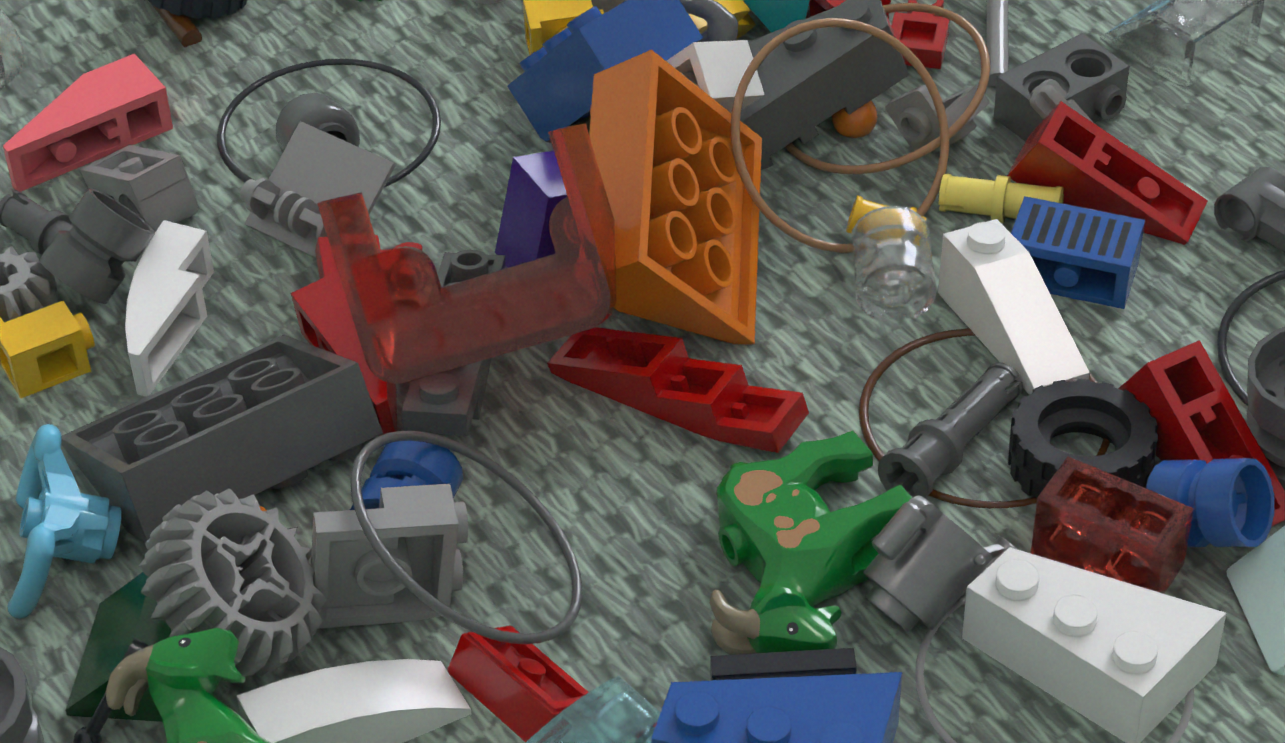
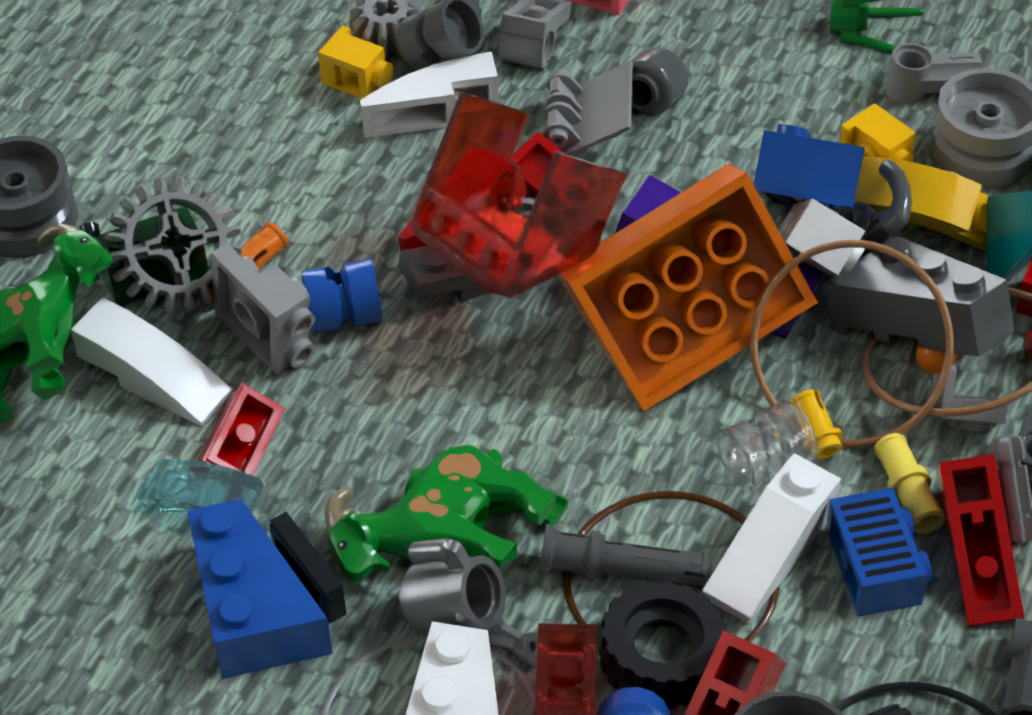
camera: 60 degrees right, 5 degrees up
medium azure piece [7,424,121,619] -> none
dark grey slope [61,335,383,543] -> none
black piece [217,59,441,187] -> none
dark grey piece [350,431,582,644] -> none
red slope [547,325,809,453] -> none

